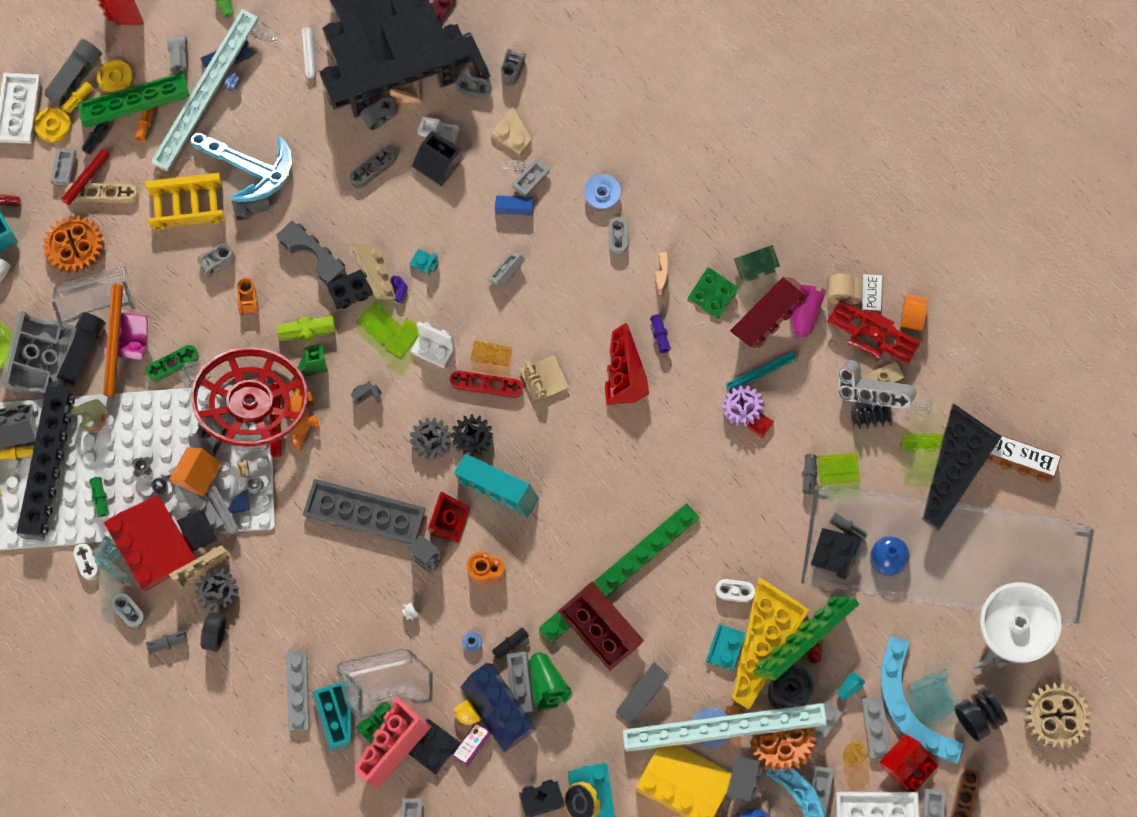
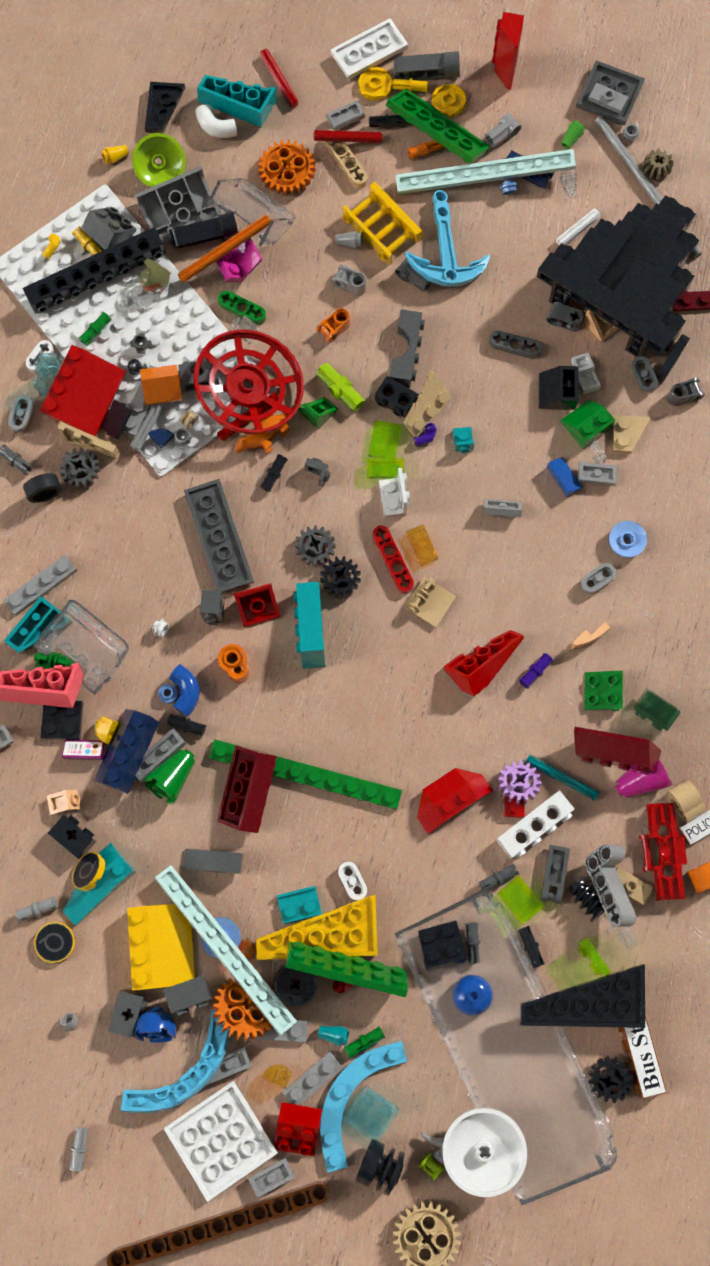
camera: 55 degrees right, 5 degrees up
none -> light nougat bracket [47,790,81,815]
none -> blue cylinder [169,664,200,717]
none -> black pin [260,454,288,492]
none -> light grey cone [336,231,363,249]
none -> green pin [344,1026,386,1059]
none -> red wedge [417,768,493,834]
none -> lime bush [417,1152,445,1181]
none -> white brick [496,790,574,859]
none -> black pin [518,925,545,968]
none -> dark grey plate [540,845,570,904]
none -> green slope [560,400,616,449]
none -> black gear [588,1055,634,1103]

